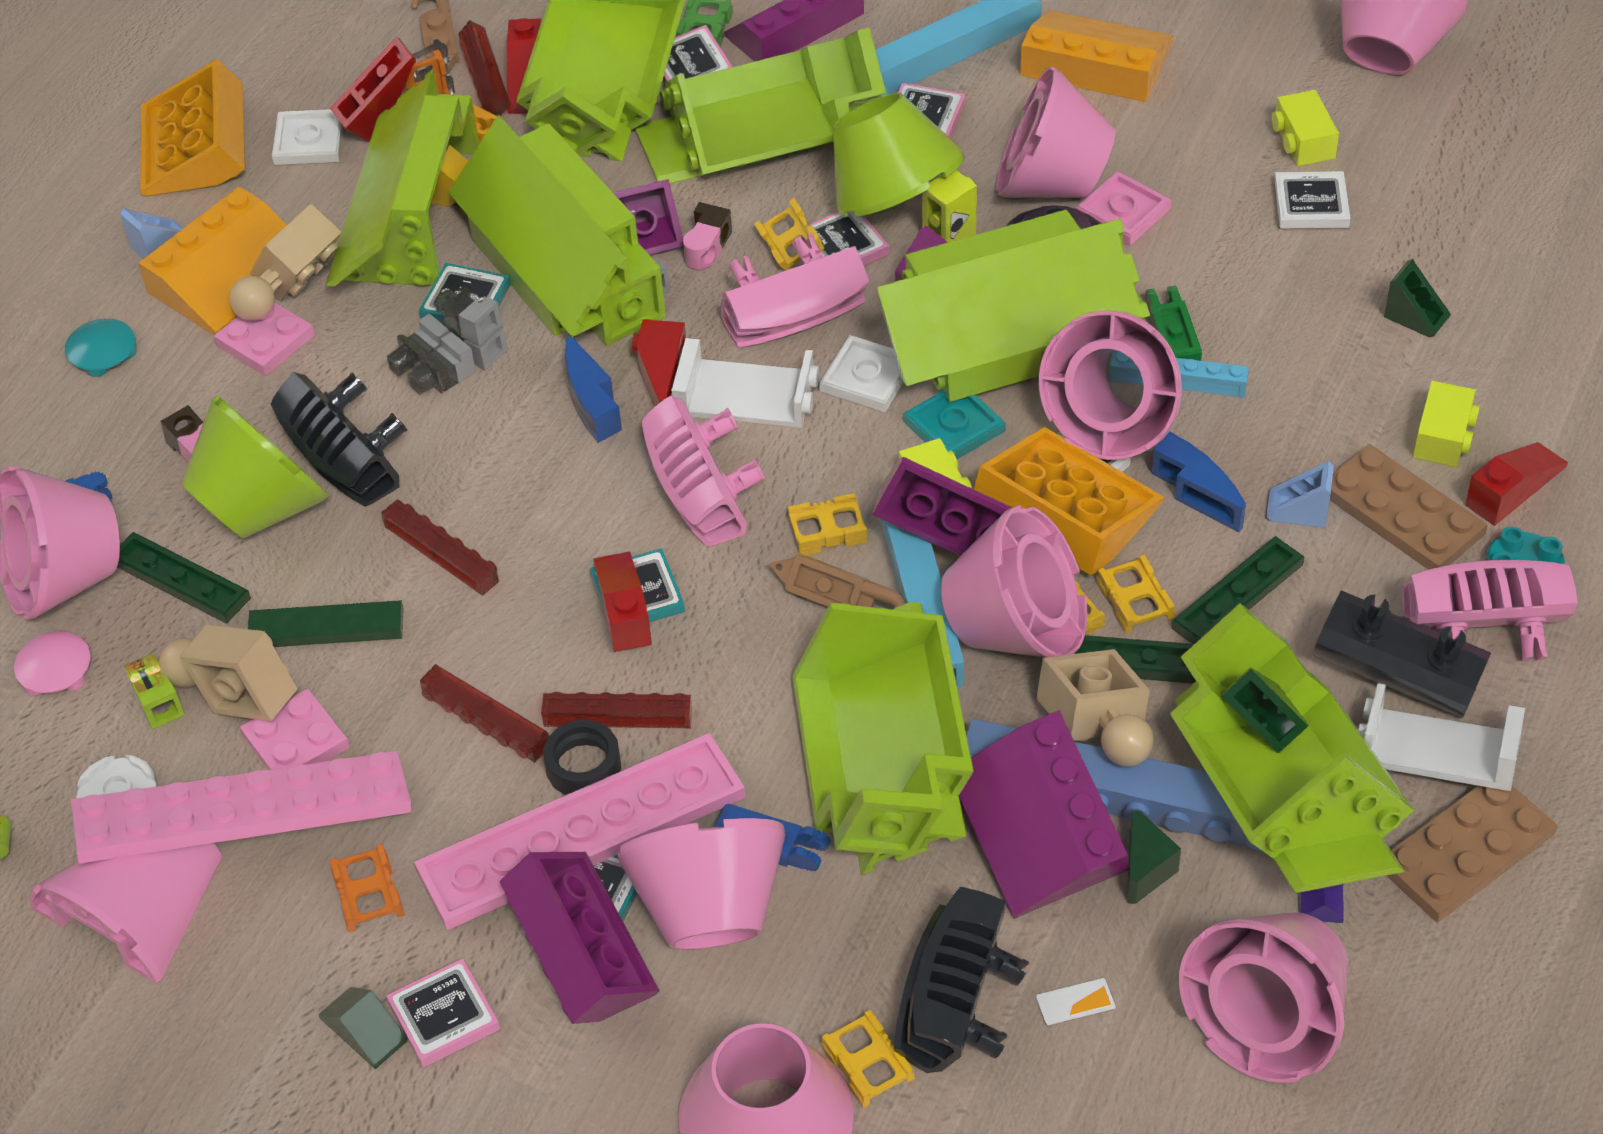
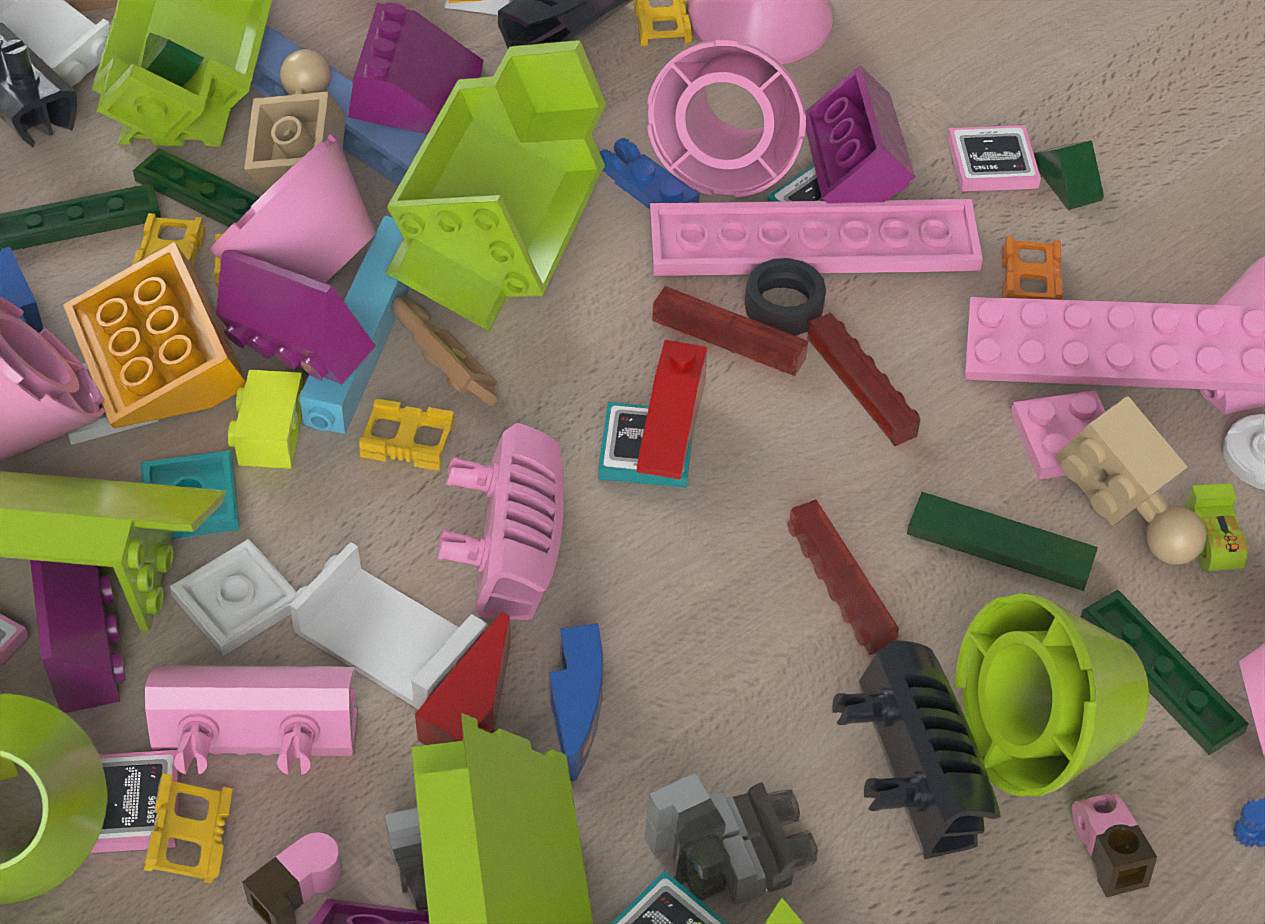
camera: 160 degrees left, 0 degrees up
dark green slope [1127,811,1181,904] -> none

